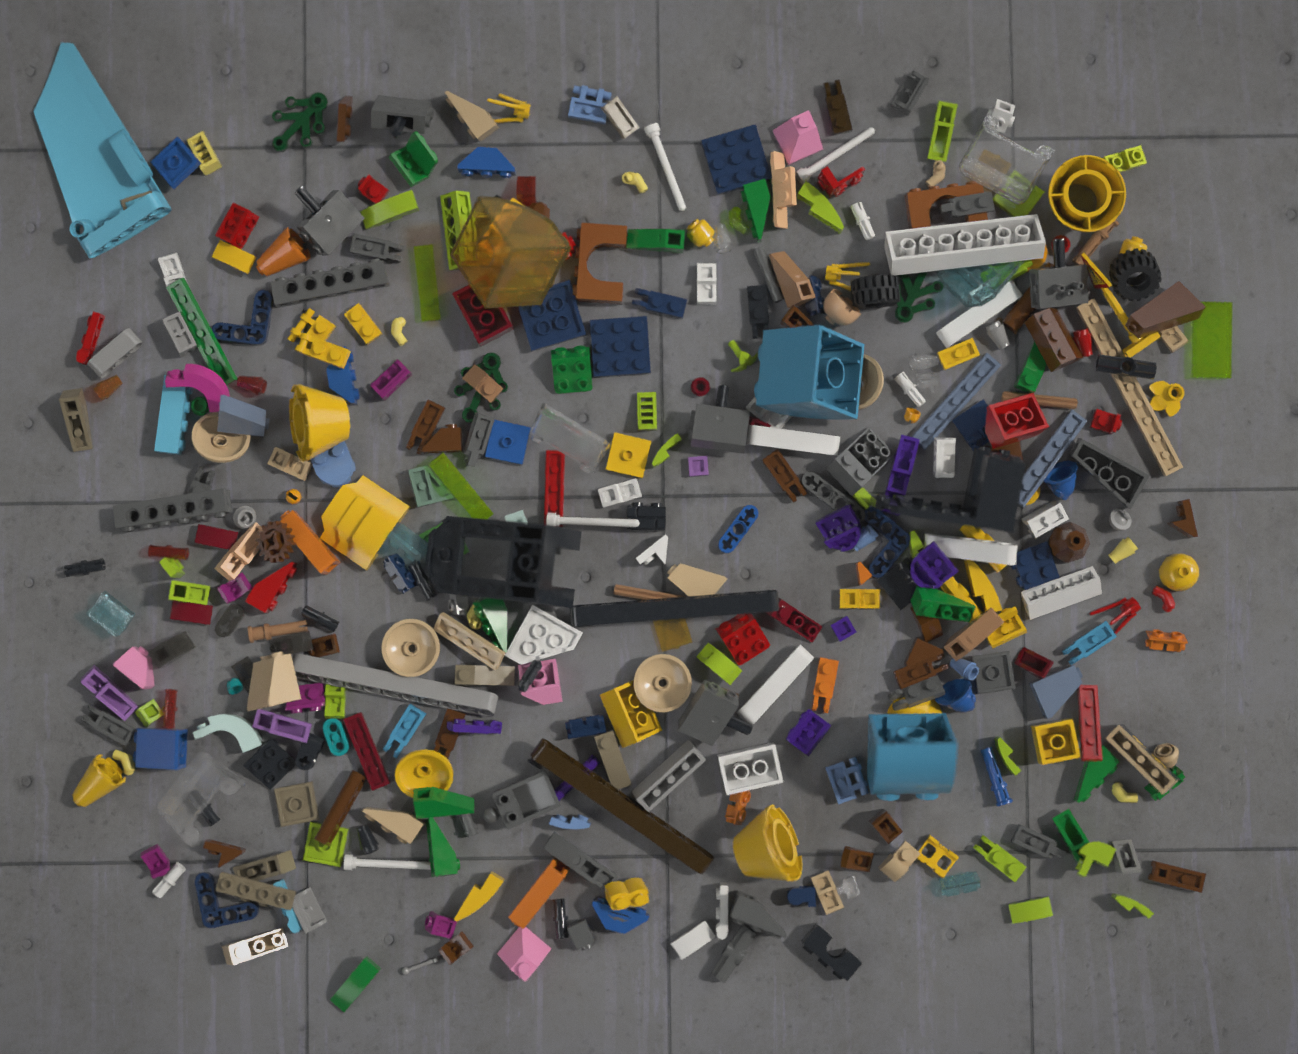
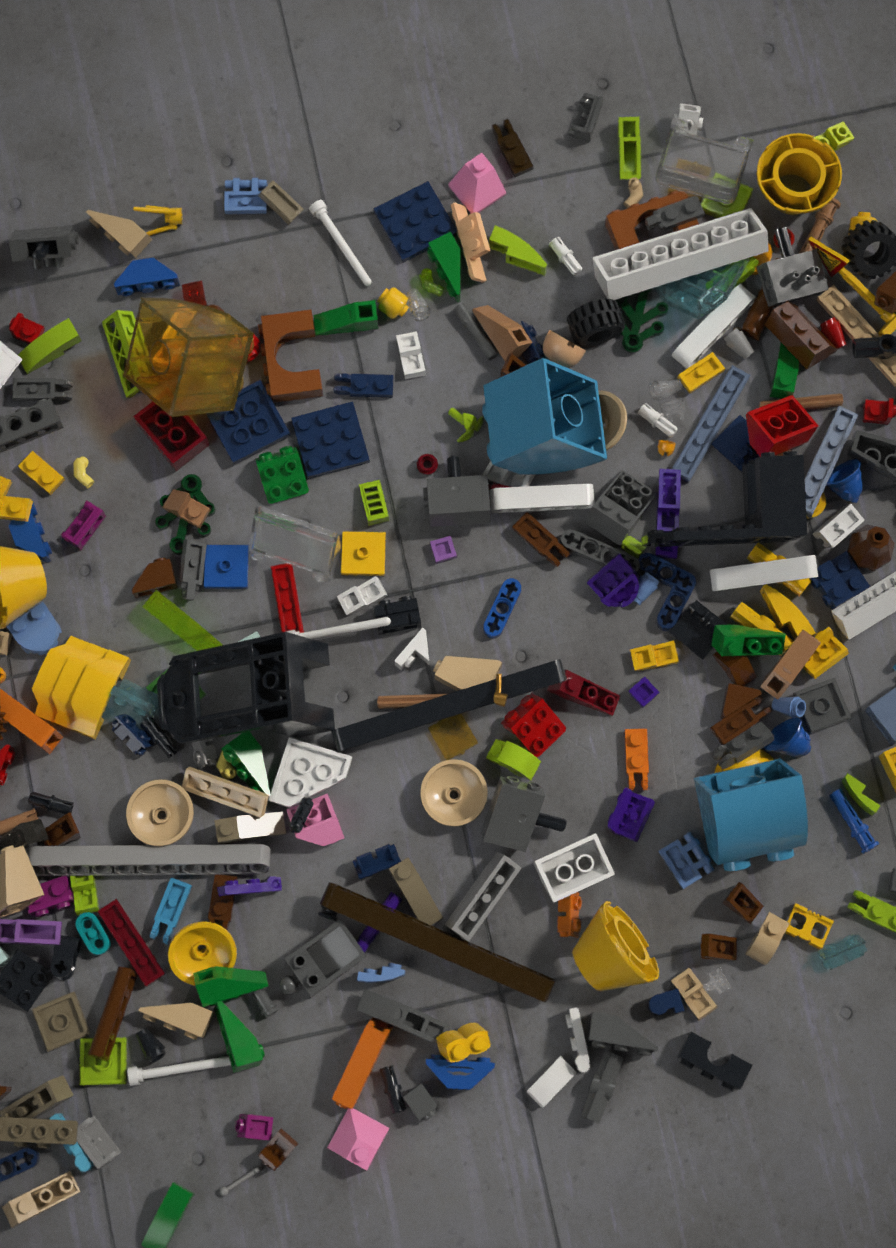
camera: 10 degrees left, 10 degrees down
green bracket [389,131,438,188] -> none
reddish brown hinge [406,399,446,455] -> none
sand green wing [408,465,454,508] -> none
clear neon green tile [414,244,441,322] -> none
yellow slope [454,871,505,921] -> none
yellow slope [600,680,662,748] -> none
light yellow arm [622,172,648,194] -> none
lime slope [652,433,682,468] -> none
white beam [736,644,814,725] -> none
black hinge [747,285,769,339] -> none
white piece [795,128,875,185] -> none
red bracket [817,166,865,197] -> none
yellow plant [825,262,870,291] -> none
orange slope [855,561,872,586] -> none
lime slope [908,530,924,560] -> none
dark purple slope [911,541,958,589] -> none
white hinge [933,437,956,478] -> none
dark red slope [1014,647,1054,679] -> none
none -> pearl gold hand [494,674,507,707]

